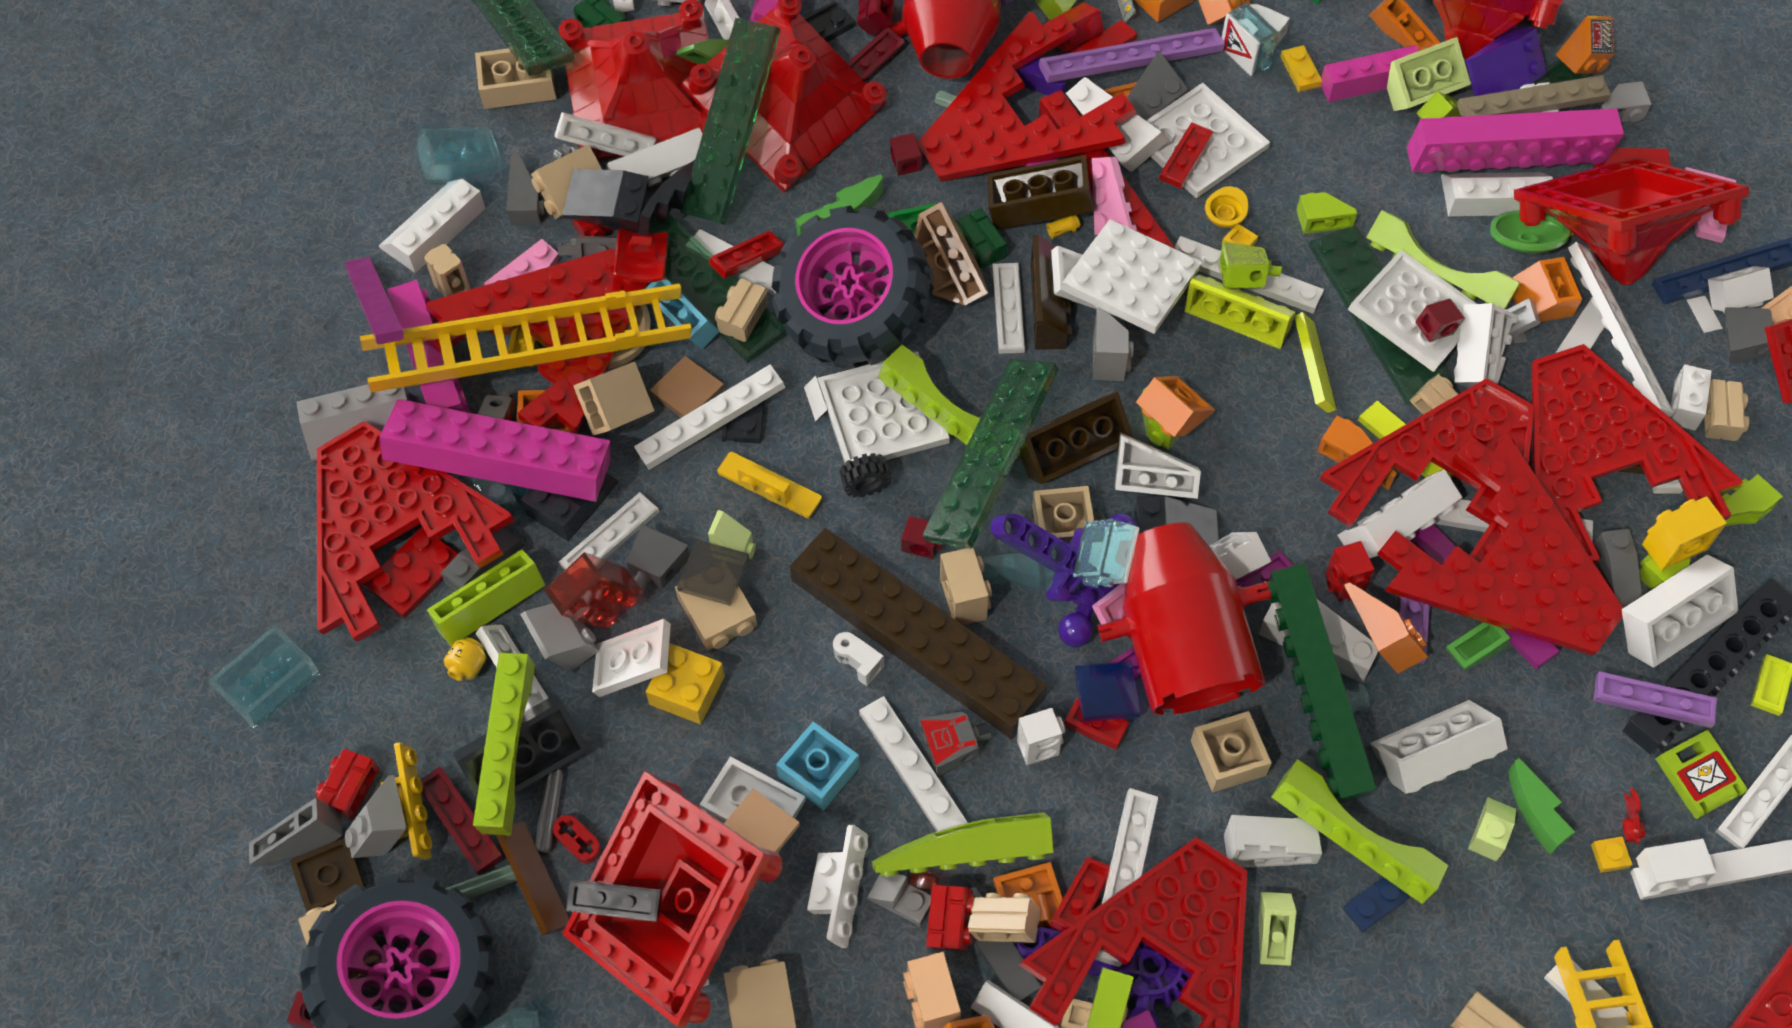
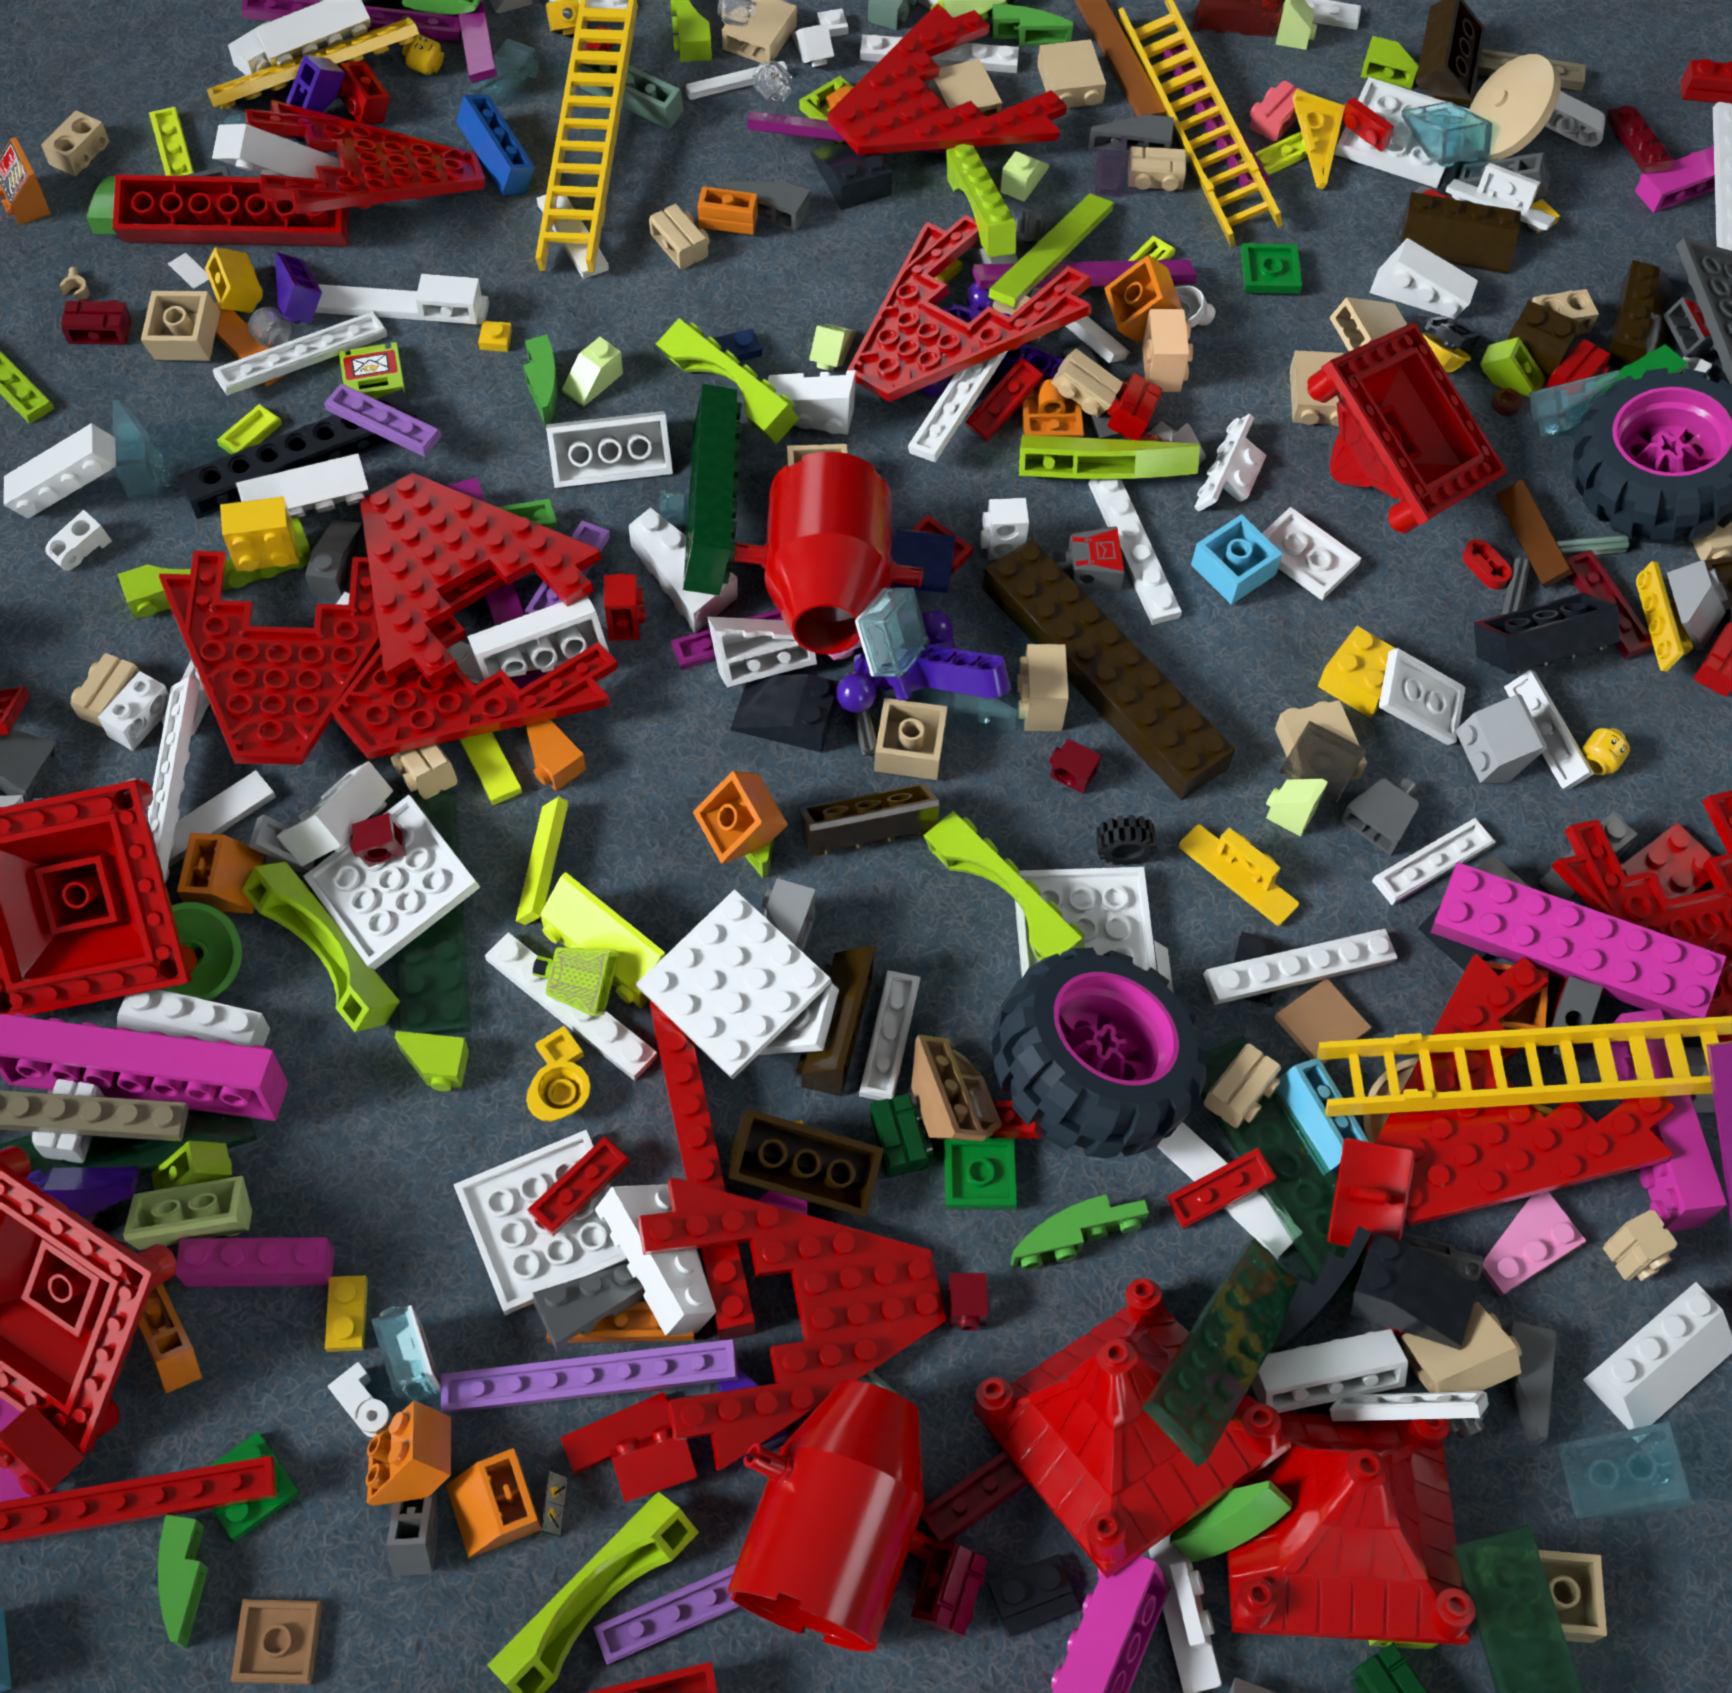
camera: 170 degrees left, 0 degrees up
lime brick [427,549,545,646] -> none
lime arch [473,653,535,836] -> none
clear red brick [544,552,643,629] -> none
tile [566,879,662,921] -> none
tan brick [573,362,654,436] -> none
light nougat tile [724,789,800,853] -> none
white leg [833,632,885,686] -> none
clear green plate [922,359,1059,549] -> none
bright pink wing [1092,157,1137,235] -> none
white wedge [1114,432,1201,499] -> none
slope [1344,582,1428,674] -> none
red plate [1622,788,1645,845] -> none

